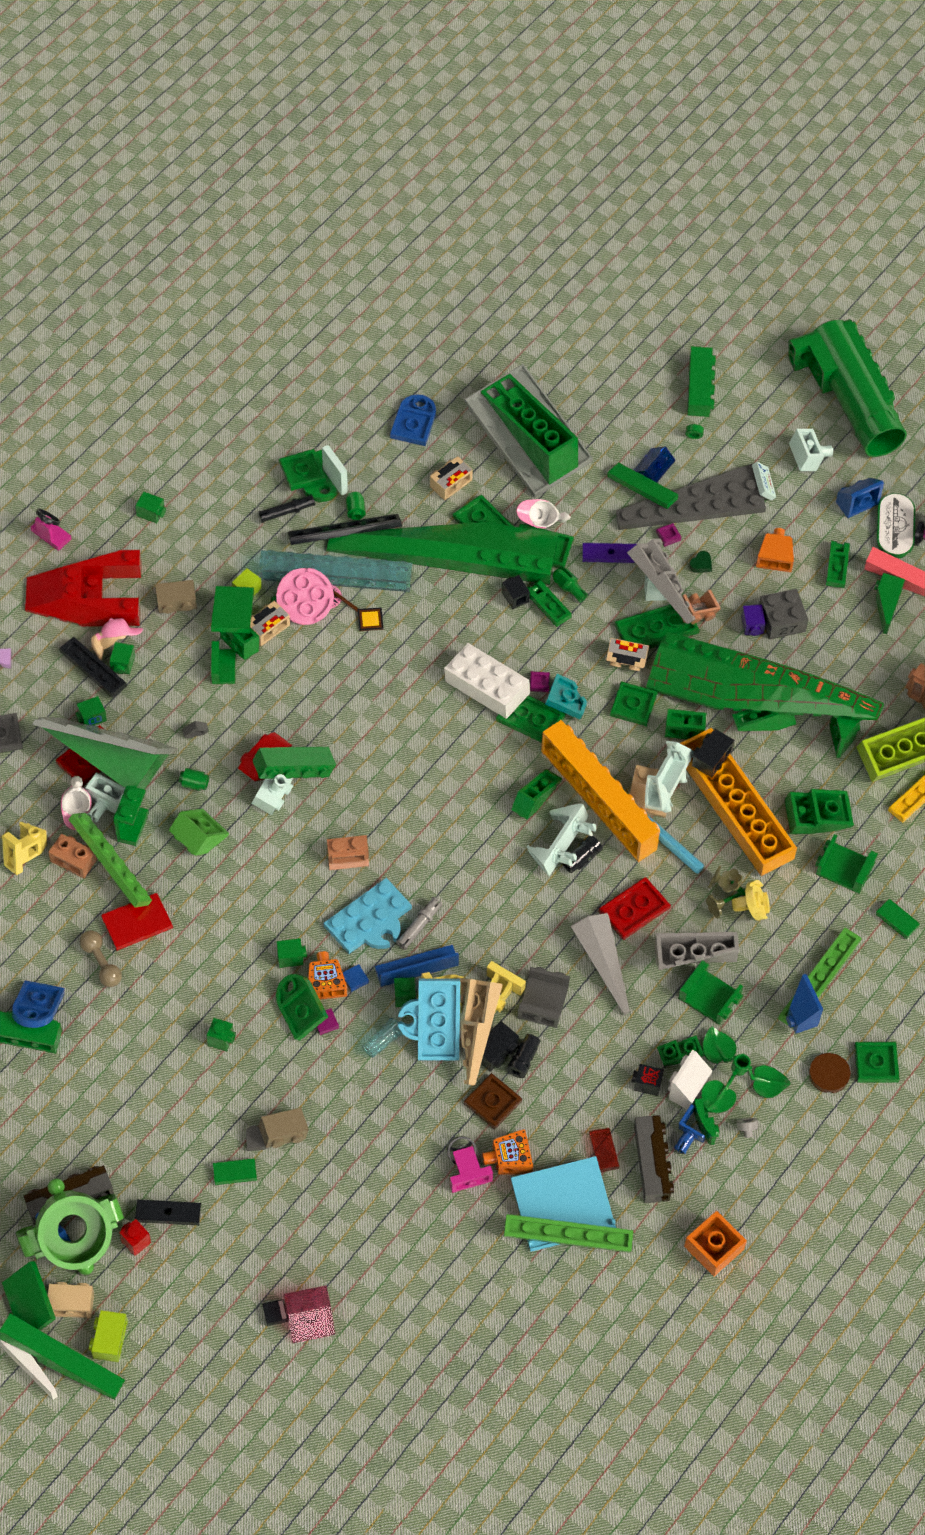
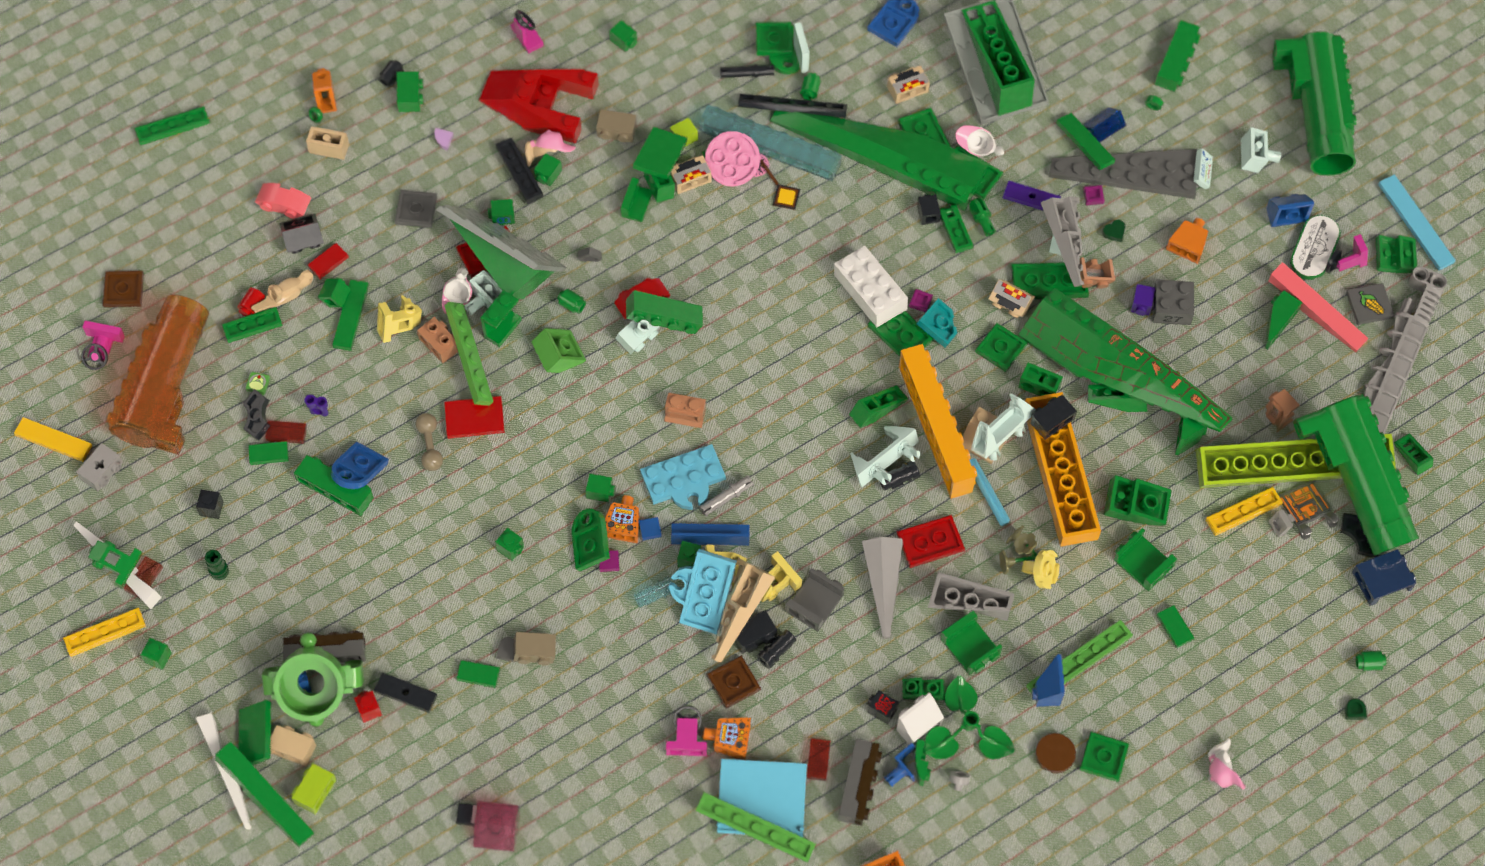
camera: 20 degrees right, 5 degrees up
green plate [826,540,850,588] -> none

